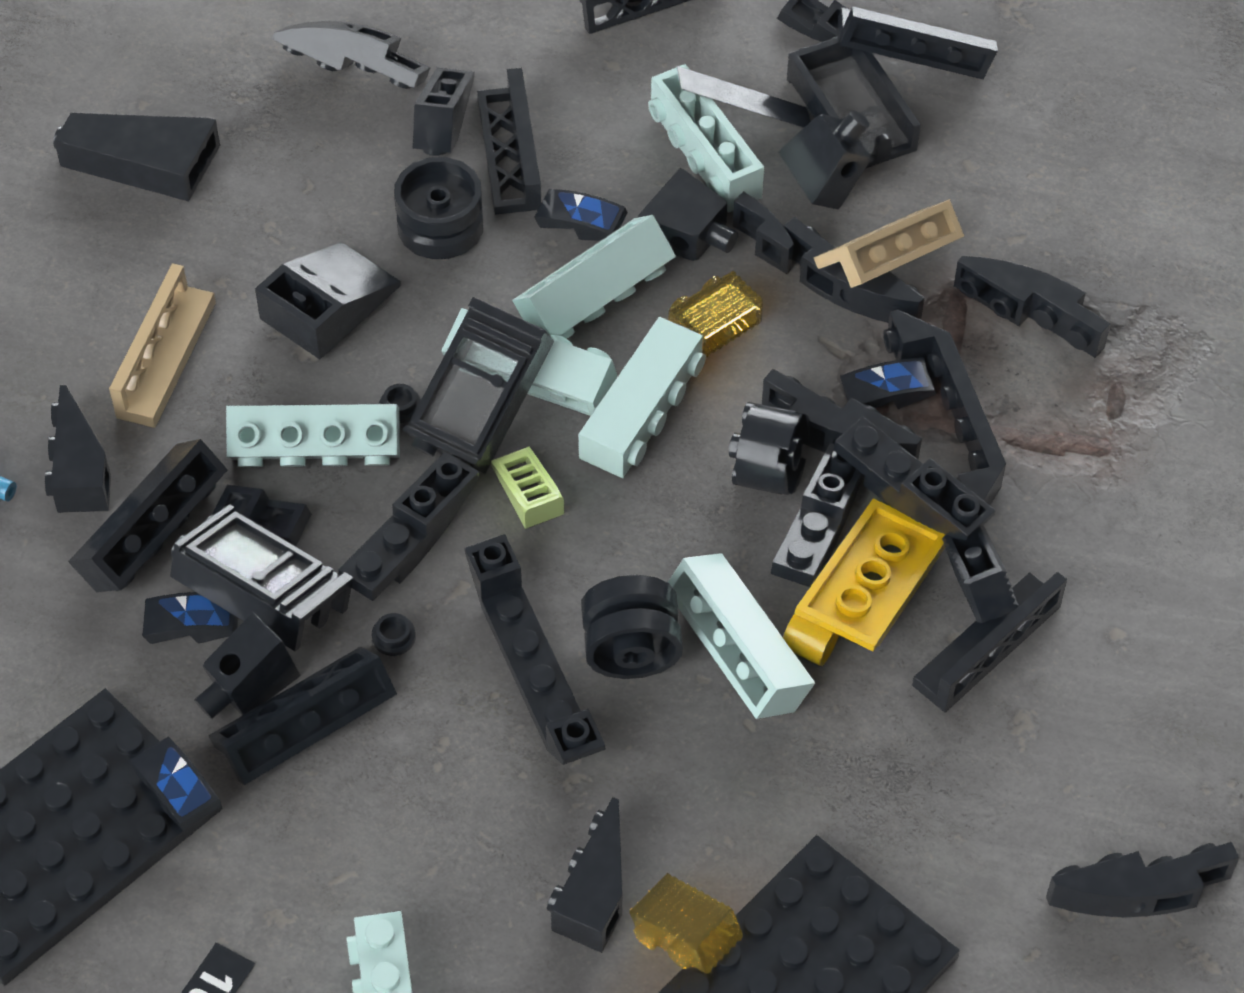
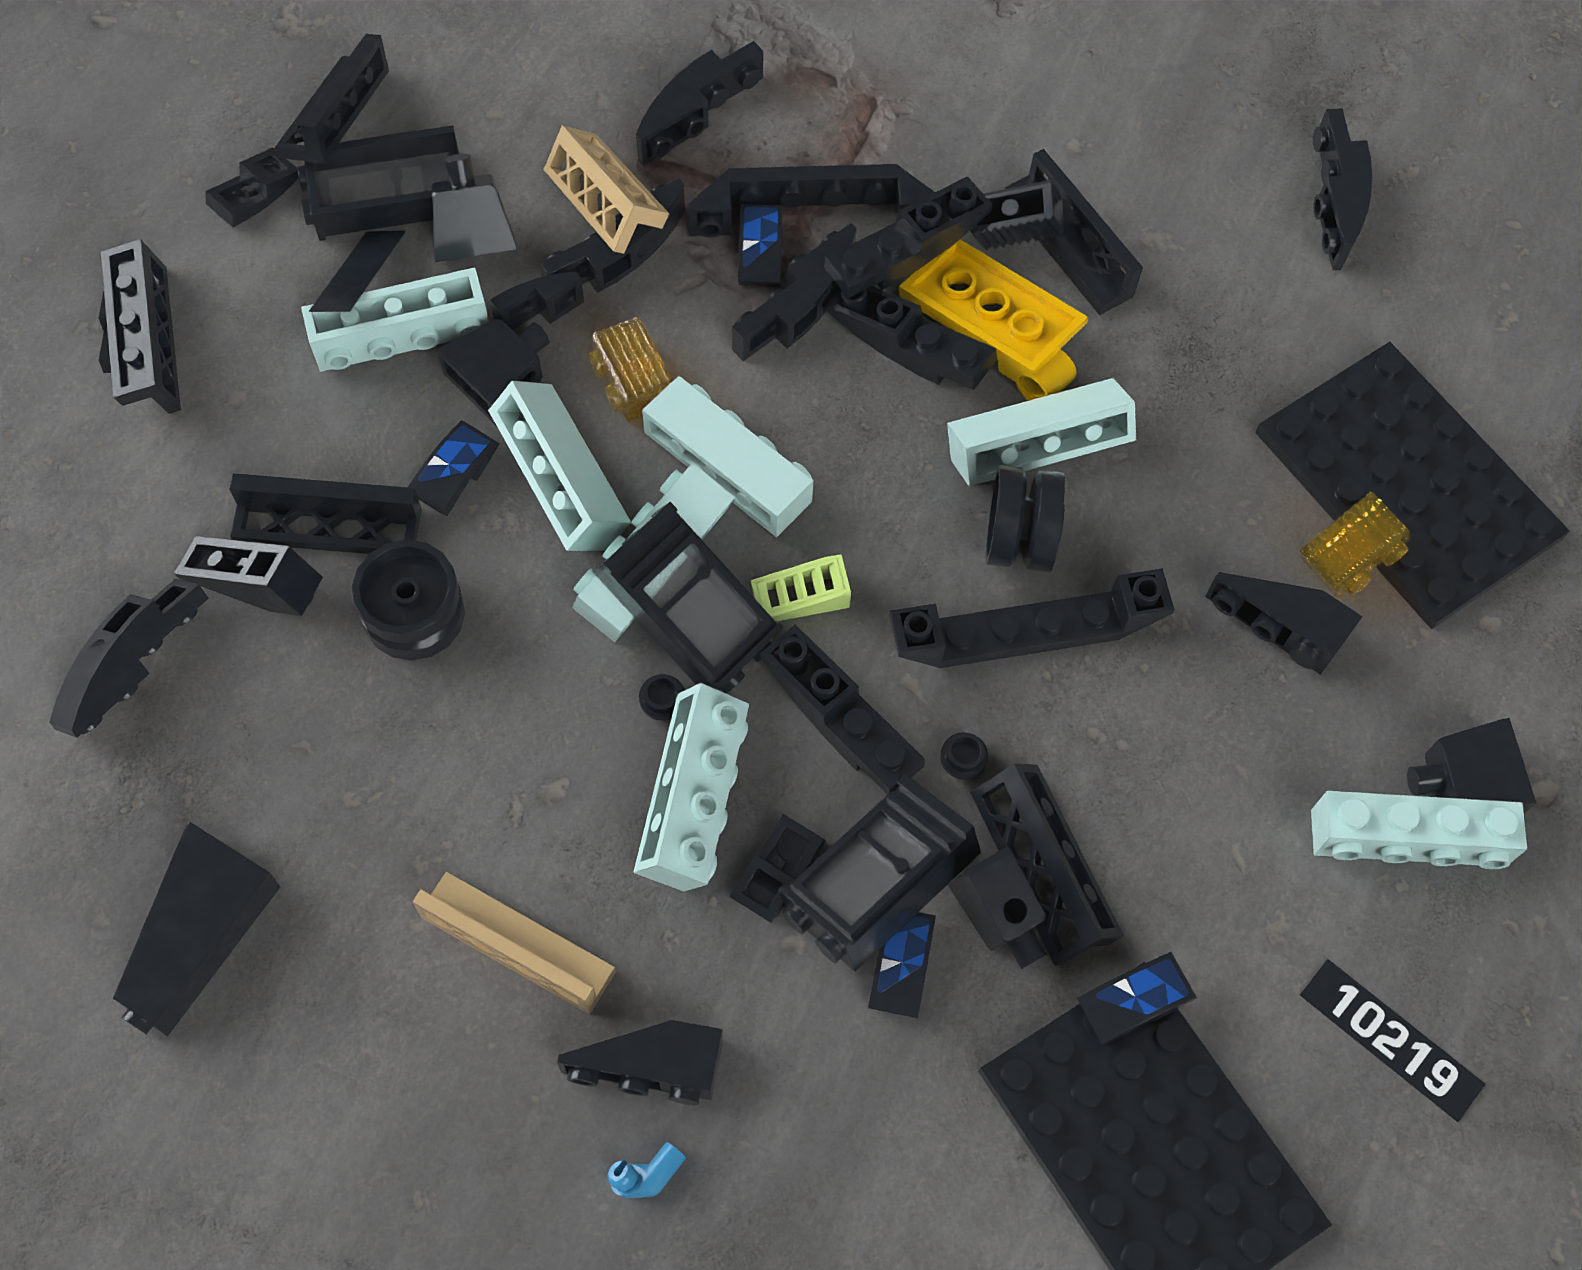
camera: 80 degrees left, 10 degrees up
black brick [68,439,228,593] -> none
black slope [255,242,401,360] -> none
black brick [729,402,810,495] -> none

